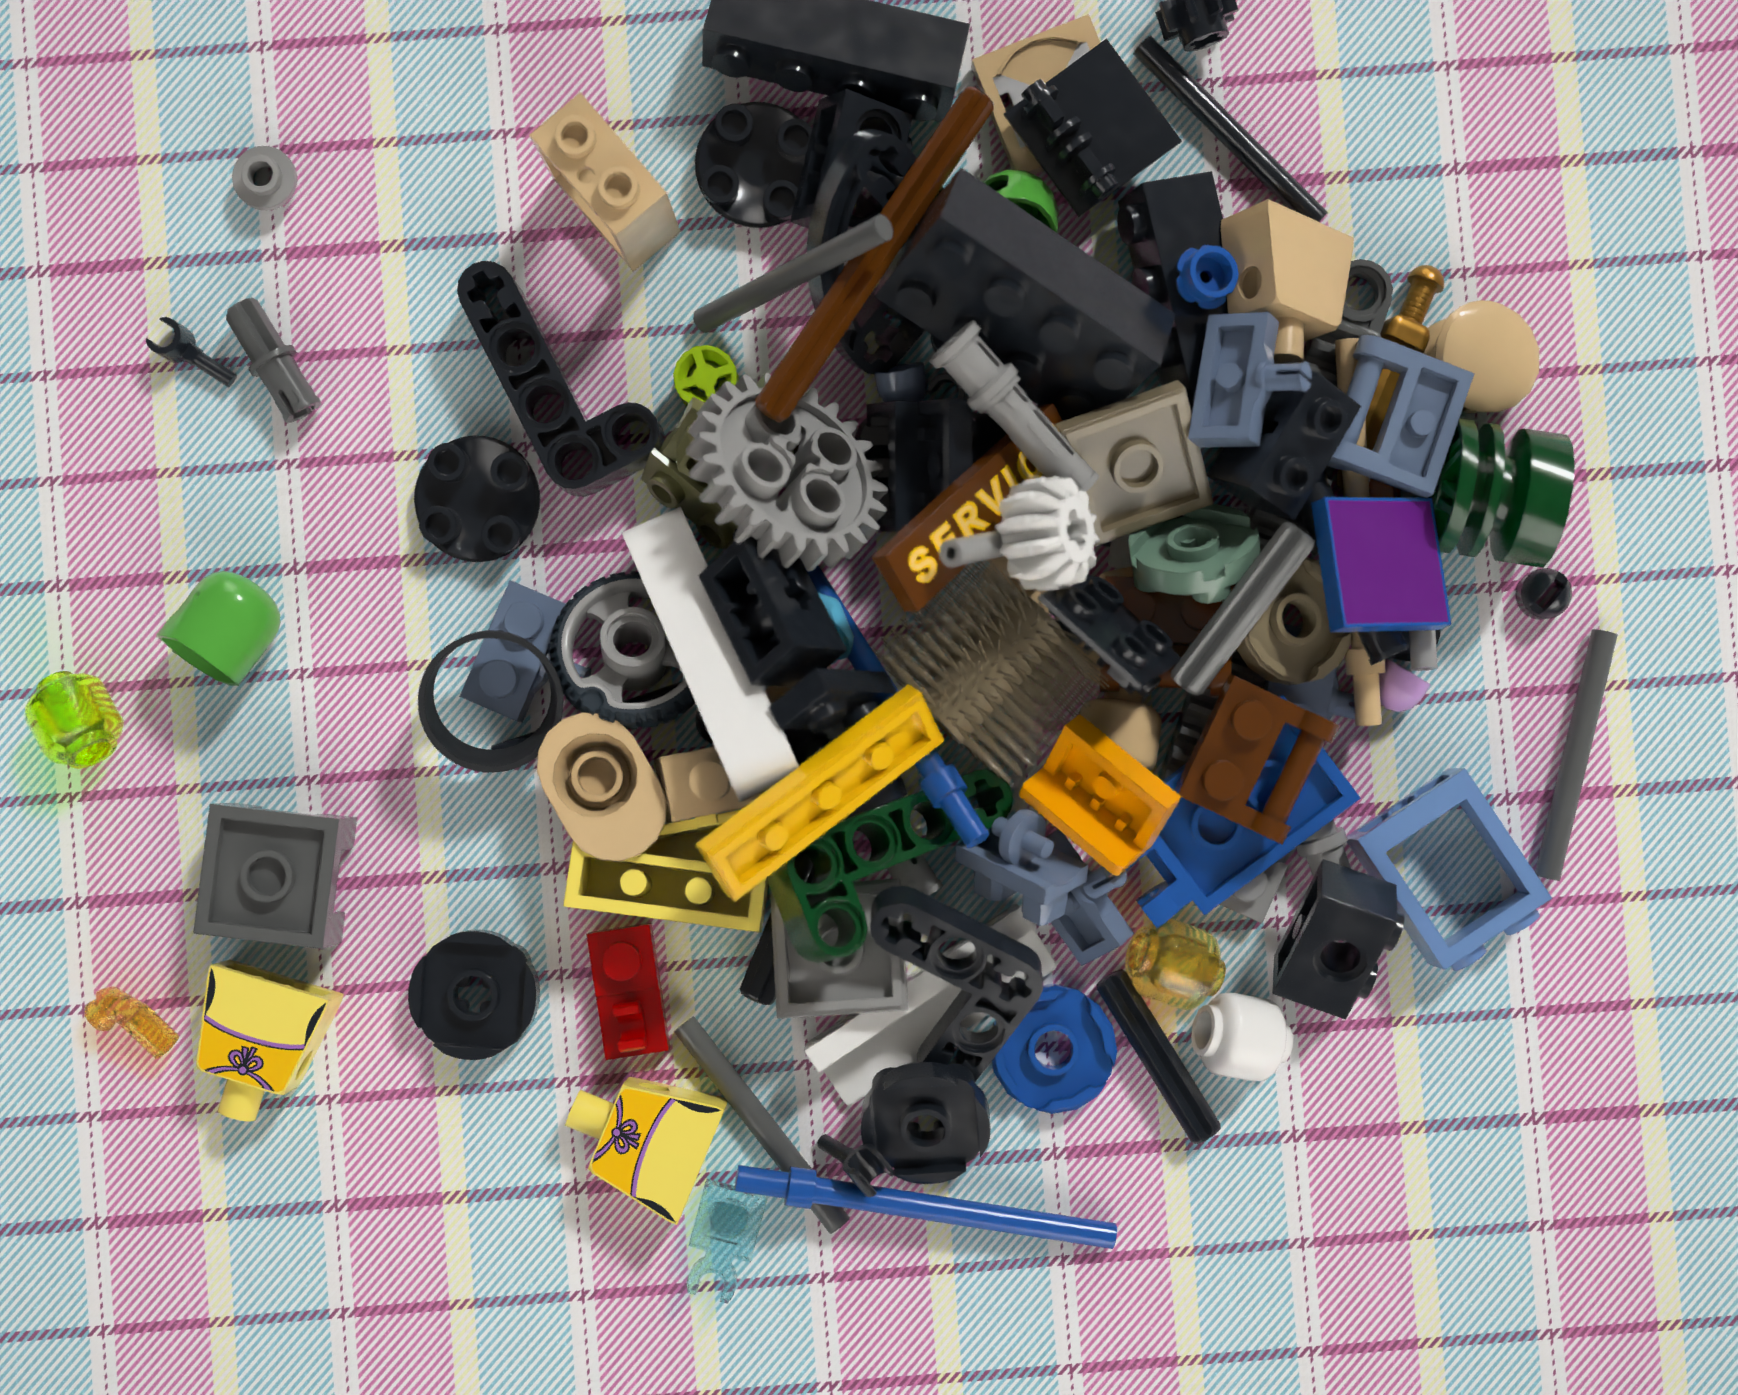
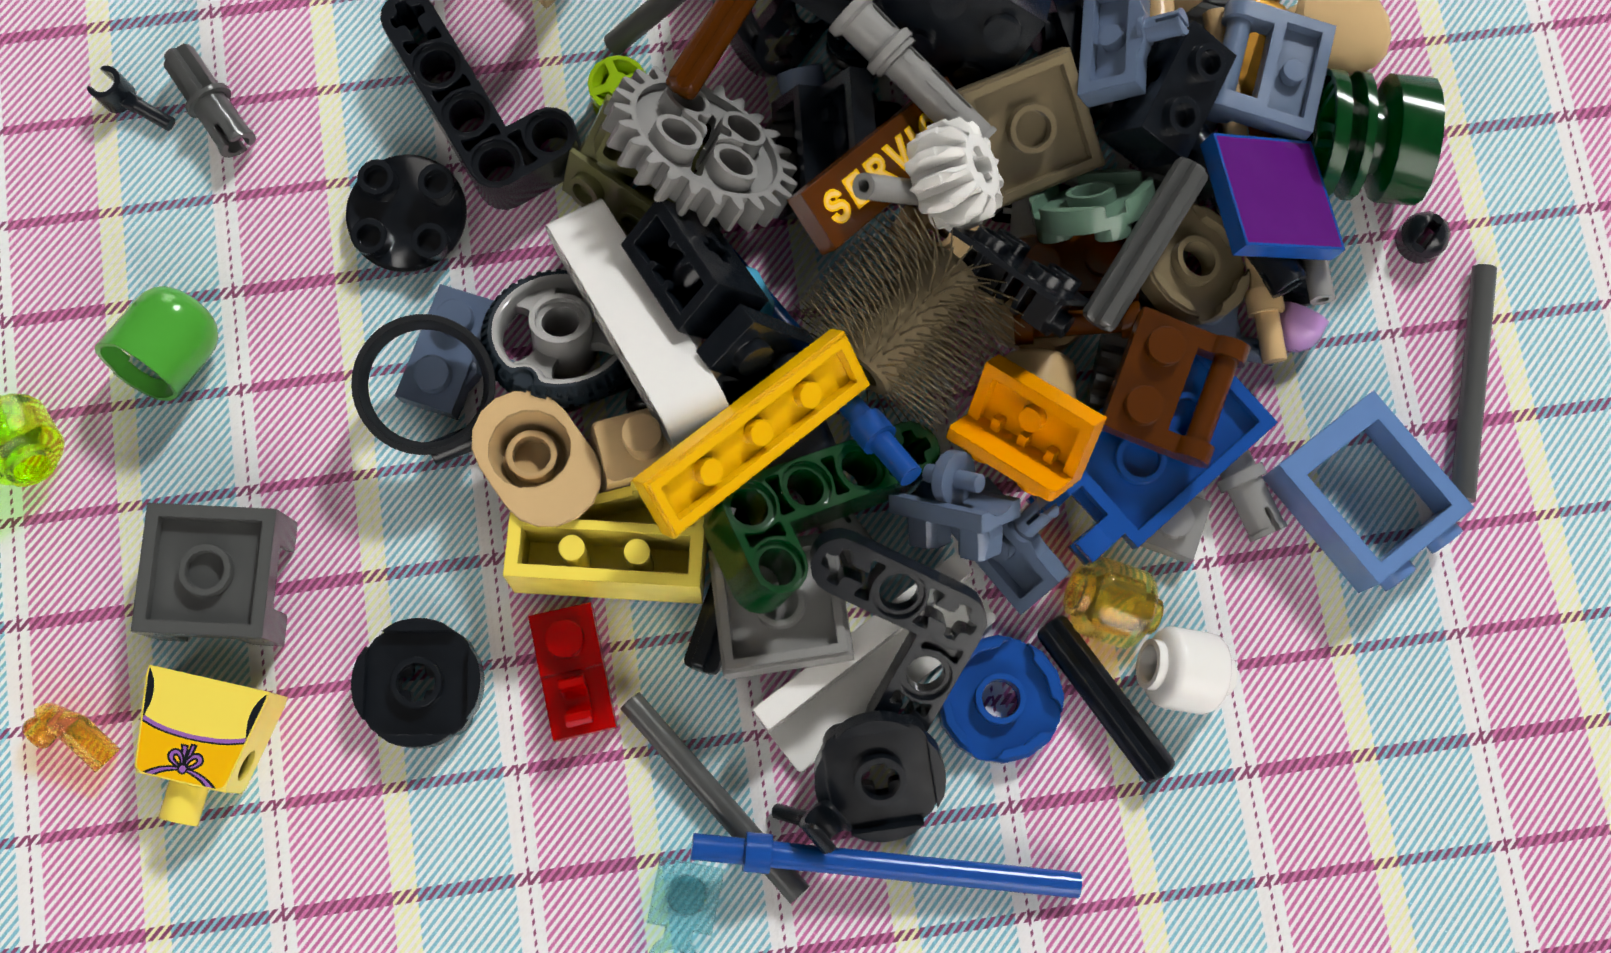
camera: 10 degrees left, 10 degrees down
light yellow torso [565,1077,728,1225] -> none
black brick [1272,859,1404,1020] -> none

